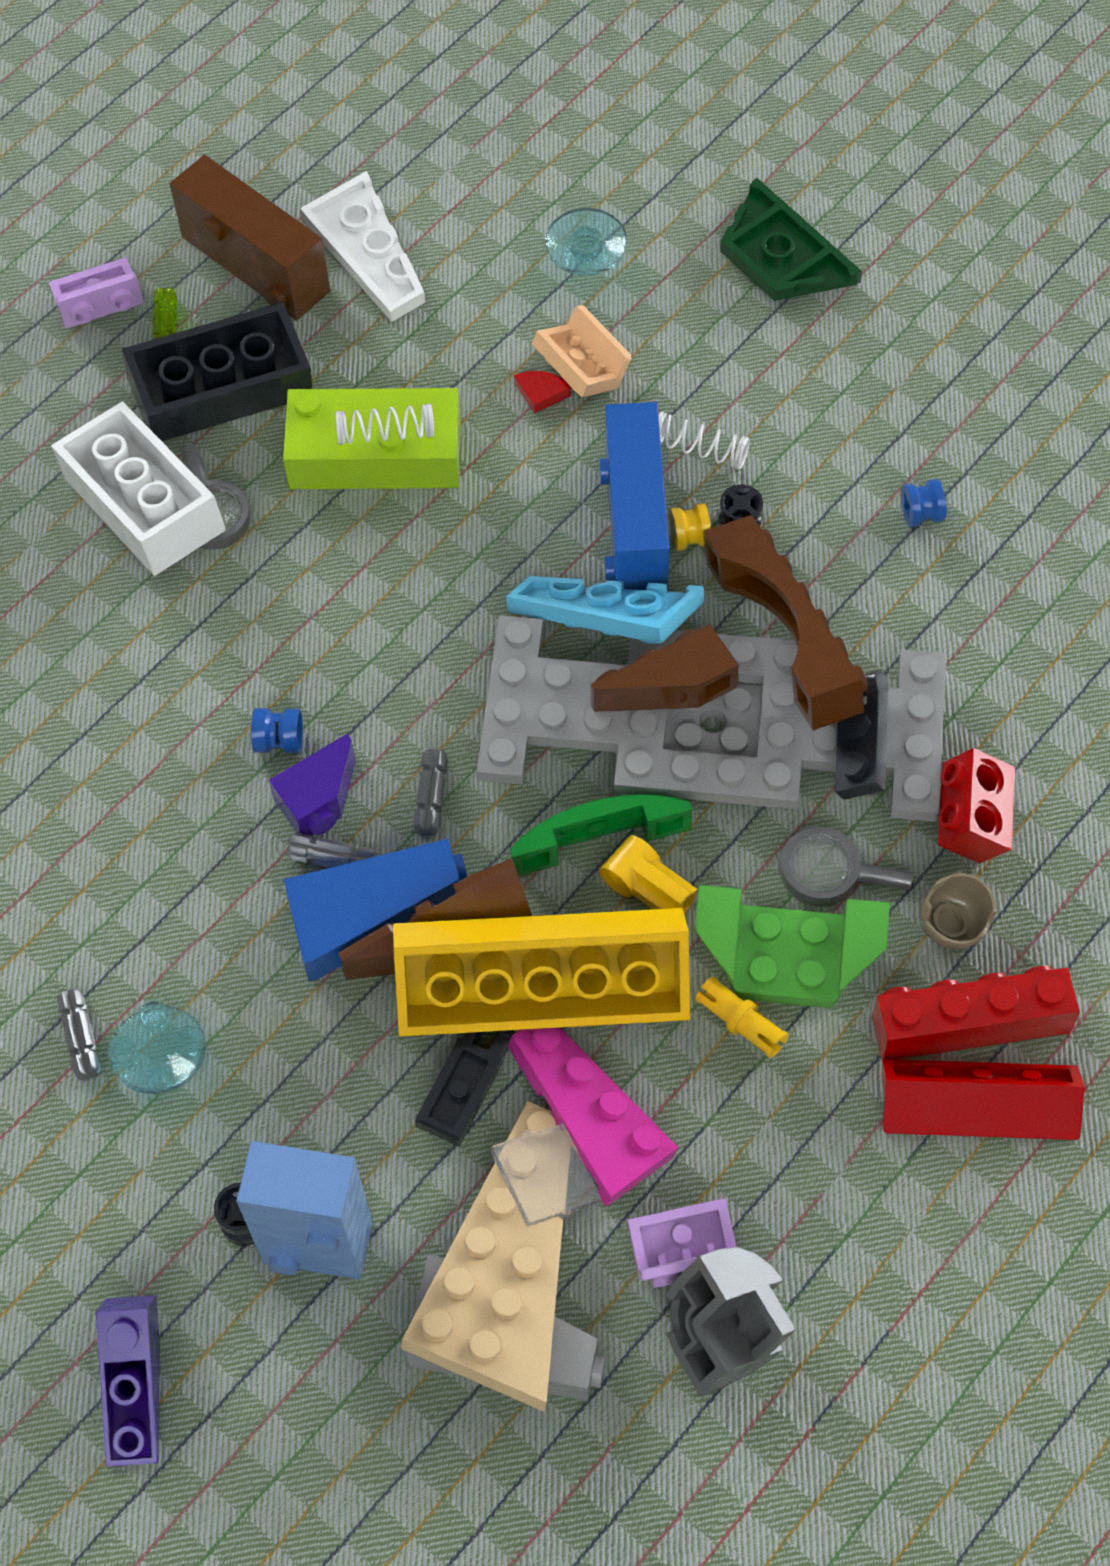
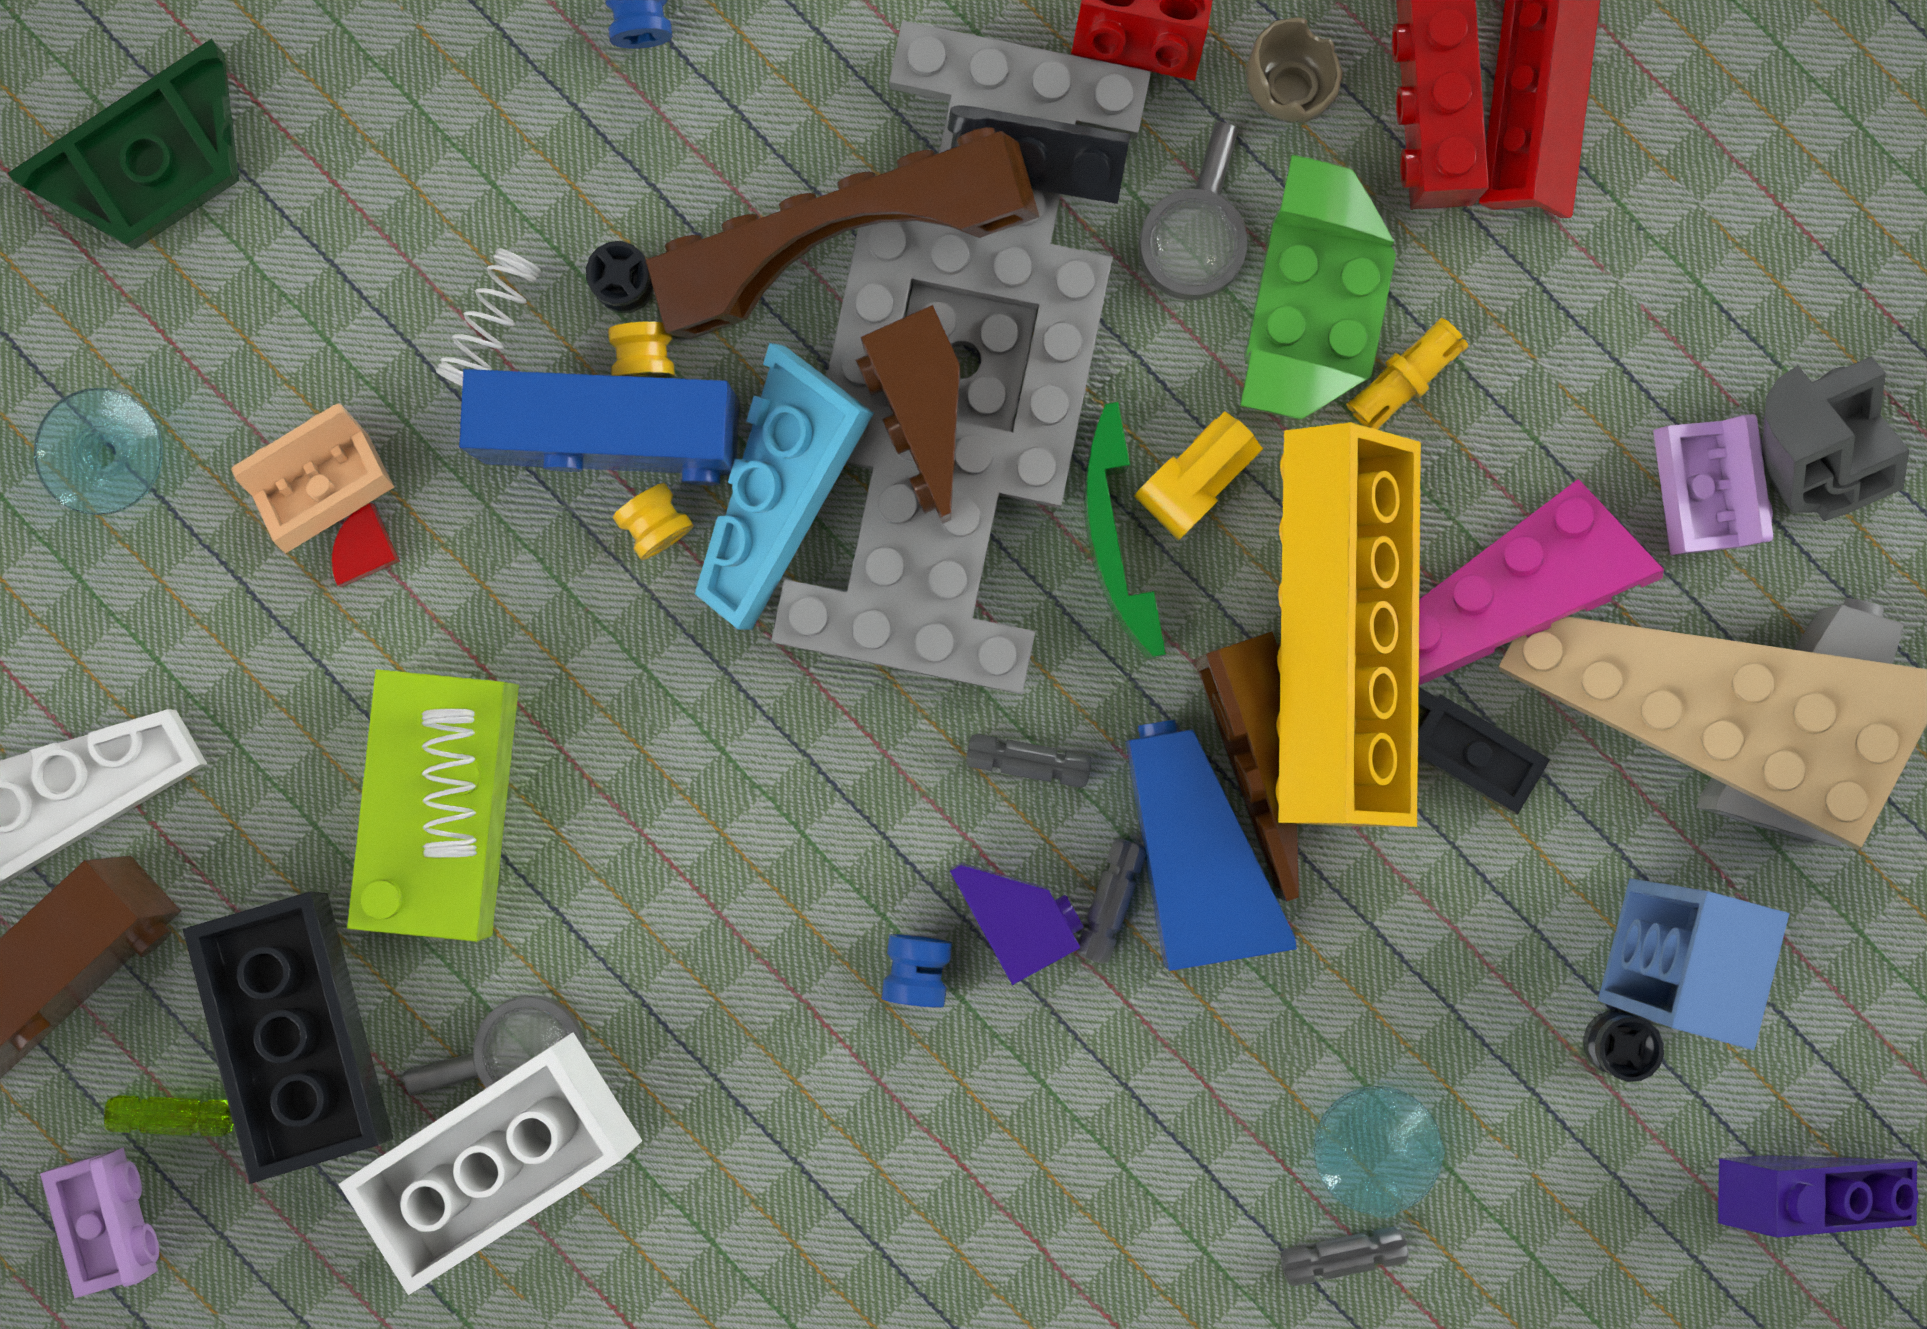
camera: 85 degrees left, 25 degrees up
clear piece [490,1123,601,1227] -> none
none -> yellow wheel [613,483,694,560]

